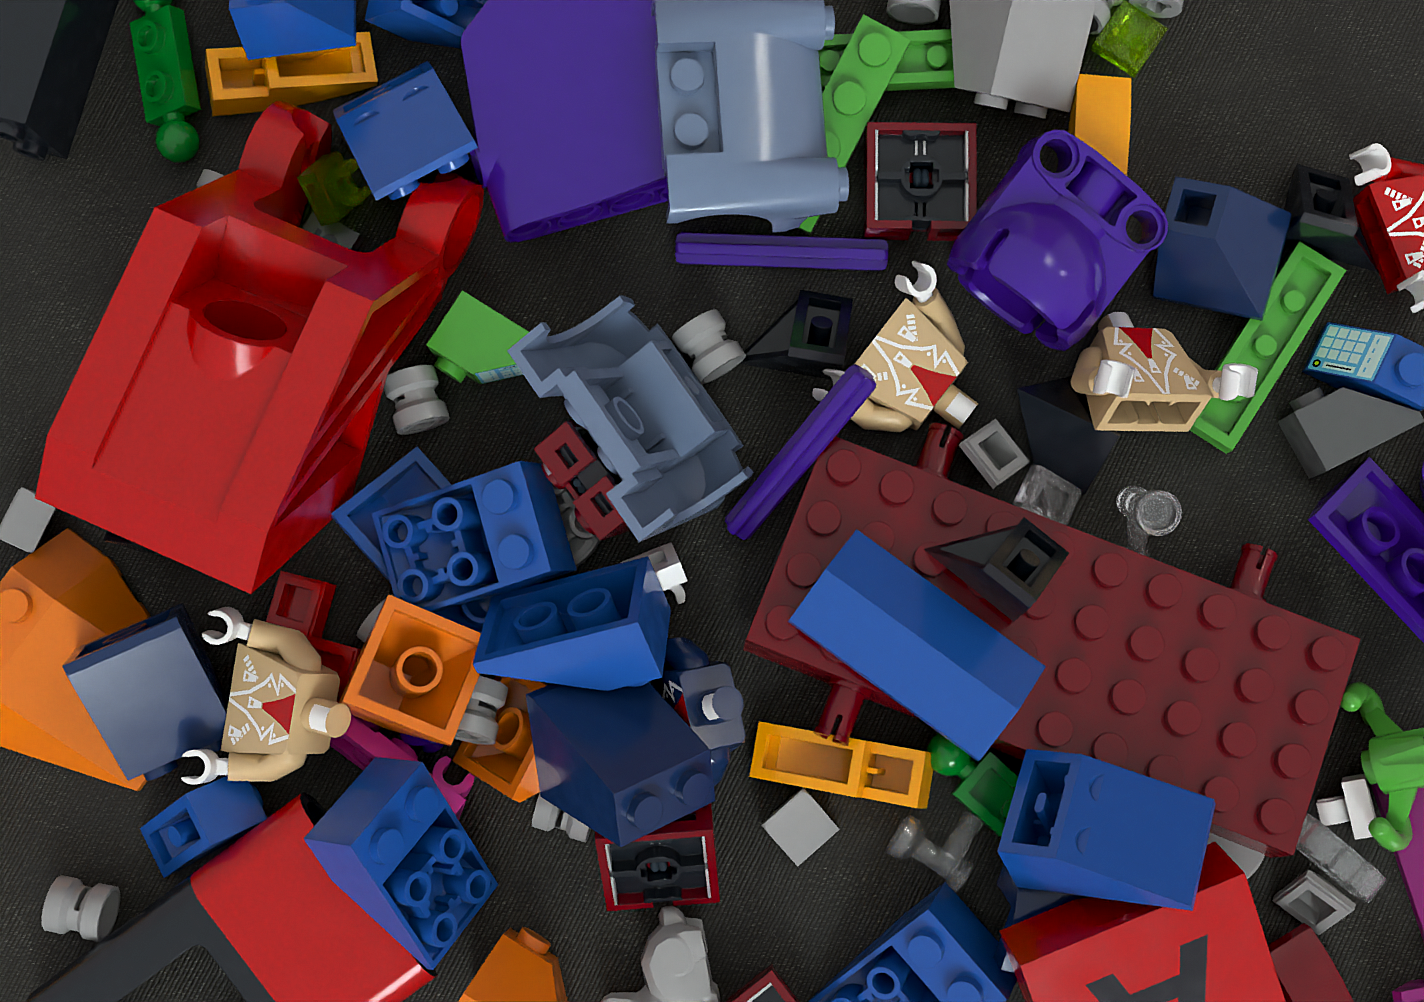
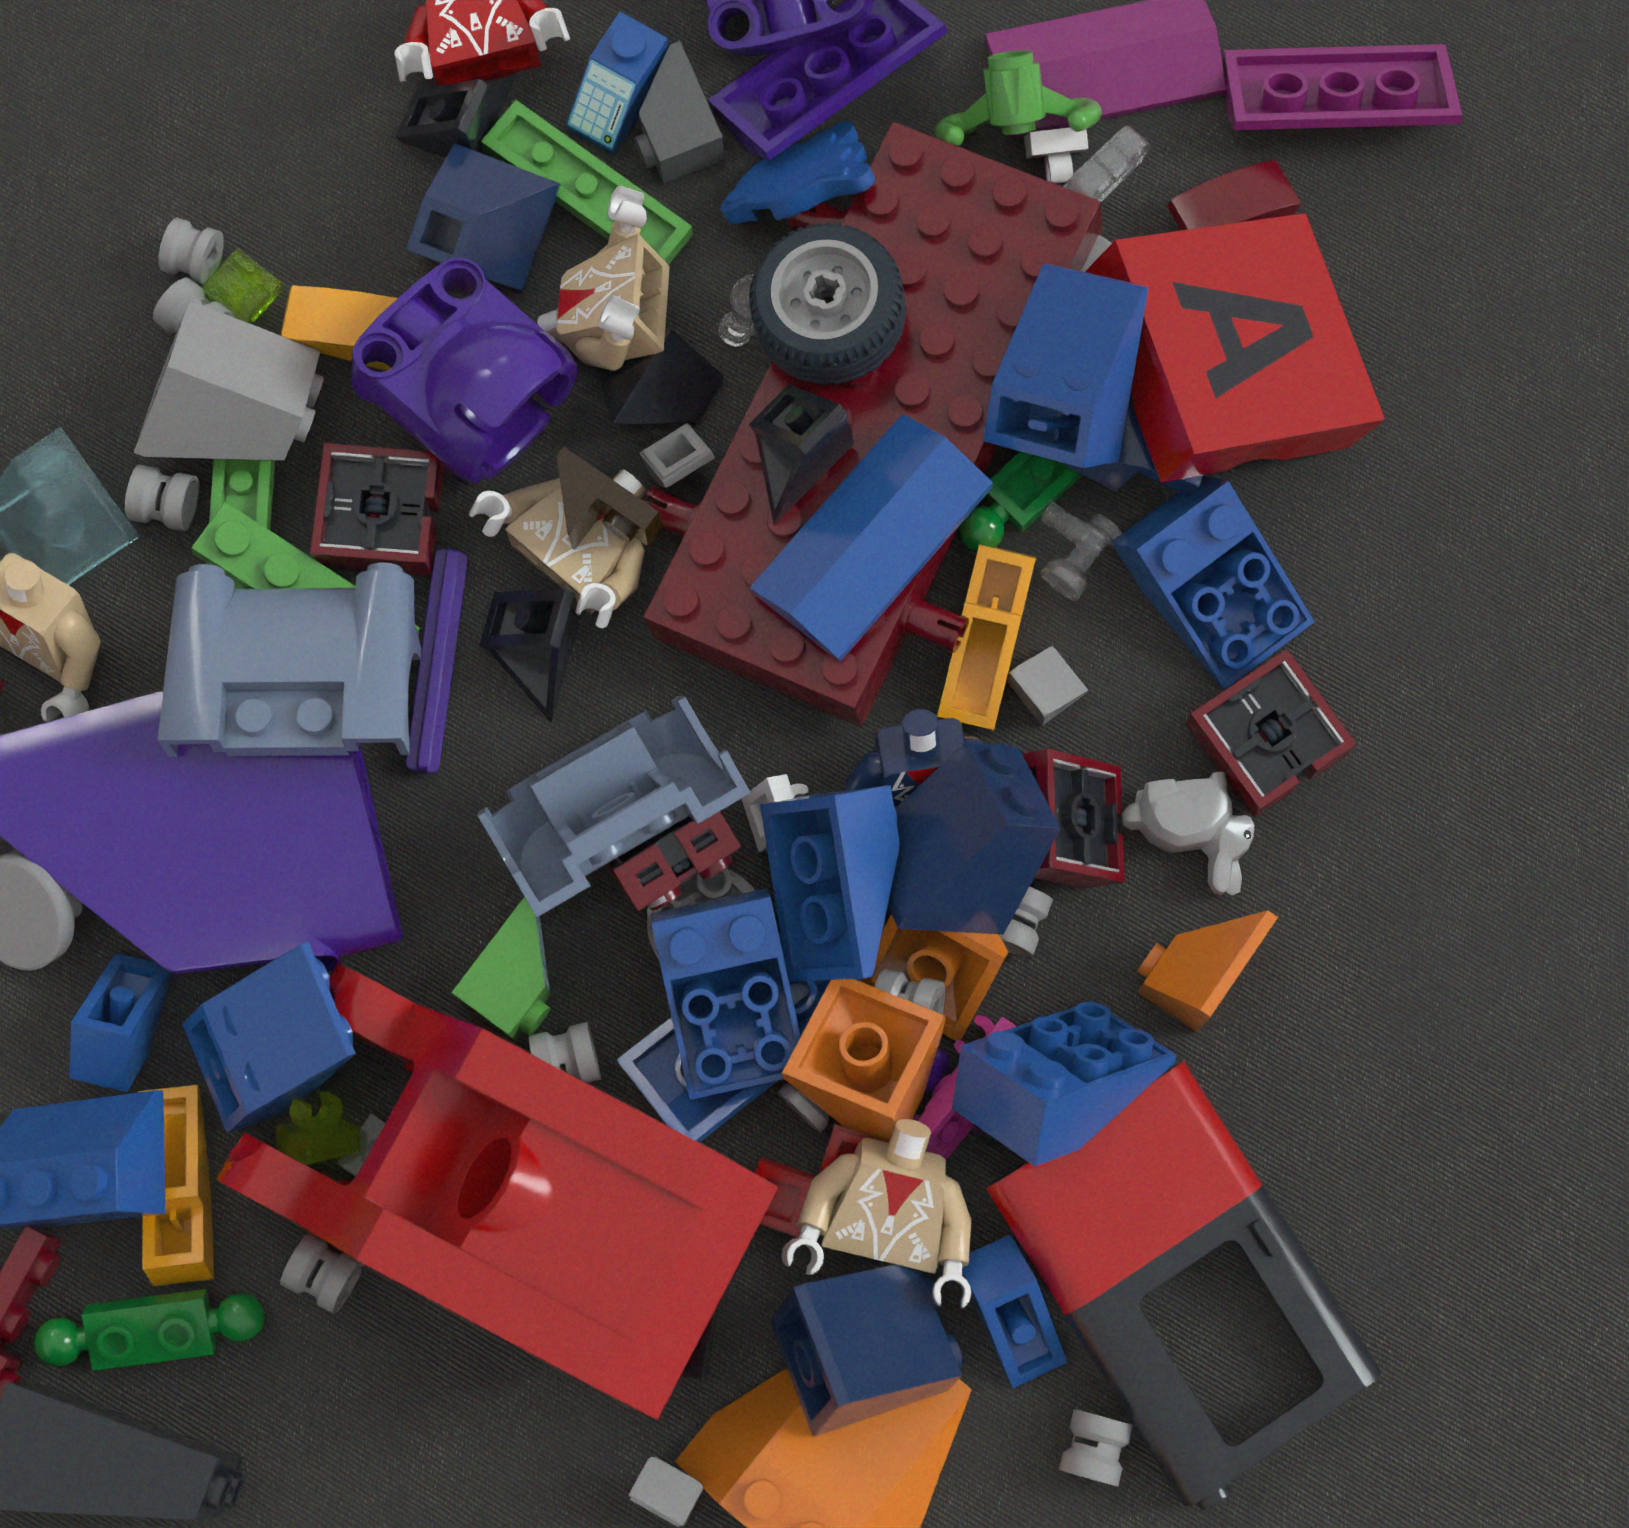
camera: 90 degrees left, 5 degrees down
light grey wheel [672,309,746,385] -> none
dark purple axle [725,364,877,540] -> none
clear tile [1012,465,1083,525] -> none
light grey slope [1272,869,1356,935] -> none
none -> dark brown slope [556,446,662,550]
none -> blue tile [720,121,875,224]
none -> wheel [749,223,906,385]

